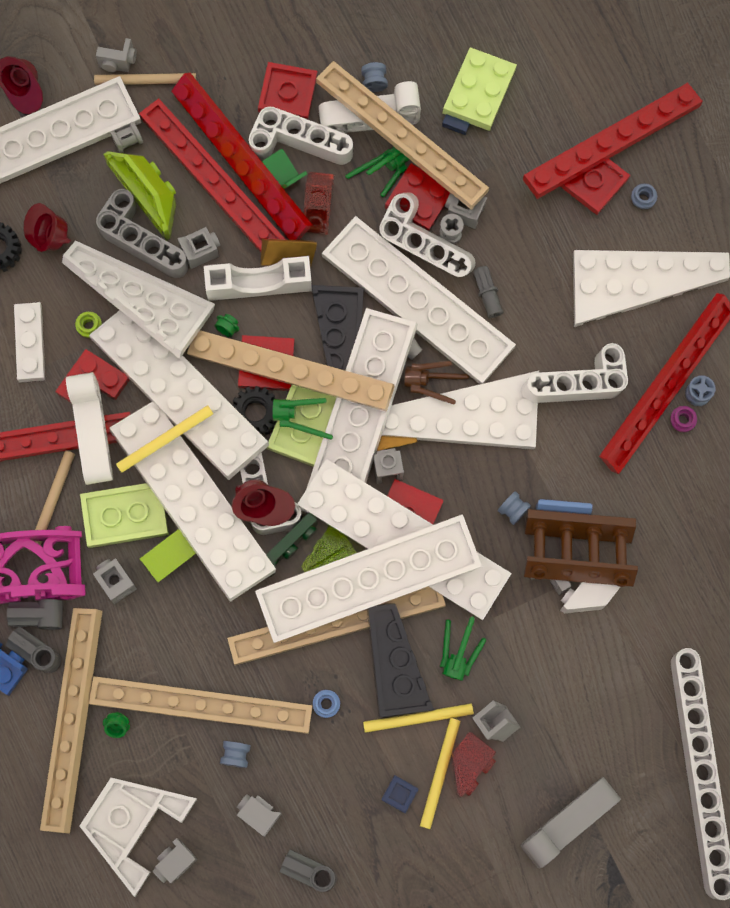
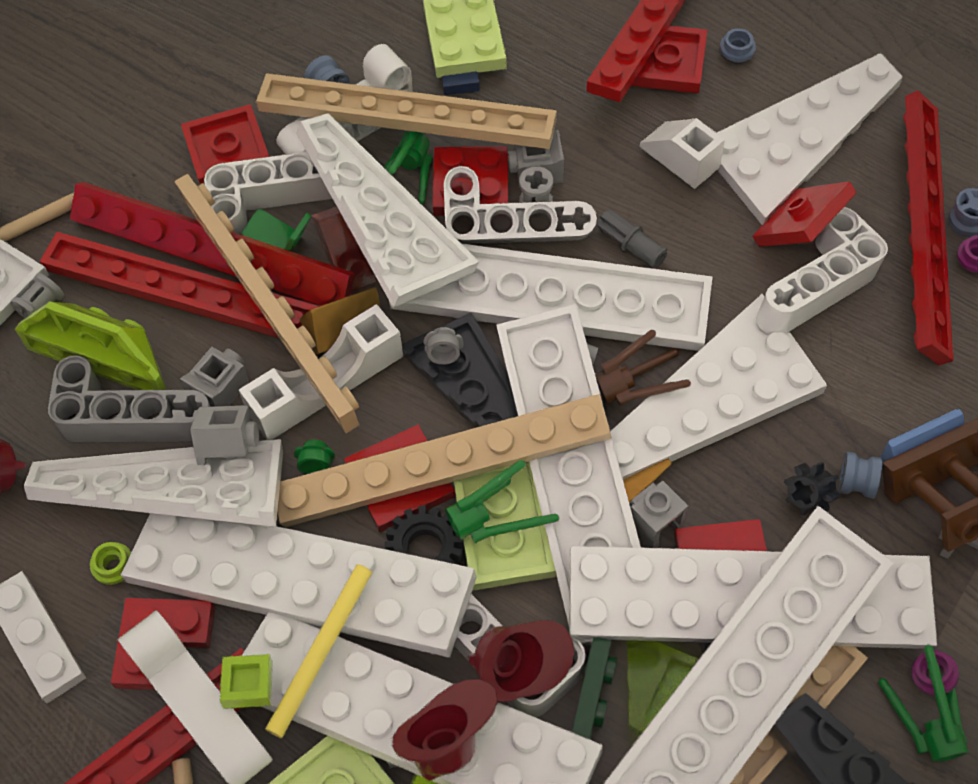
camera: 25 degrees left, 15 degrees down
none -> tan plate [174,174,360,433]
none -> light grey brick [190,405,259,465]
none -> lime plate [220,654,272,709]
none -> white wing [296,113,479,308]
none -> dark red piece [392,679,498,781]
none -> light grey plate [423,327,464,364]
none -> white slope [640,118,725,189]
none -> red plate [752,181,856,247]
none -> black gear [784,462,841,515]
none -> magenta plate [911,650,959,696]

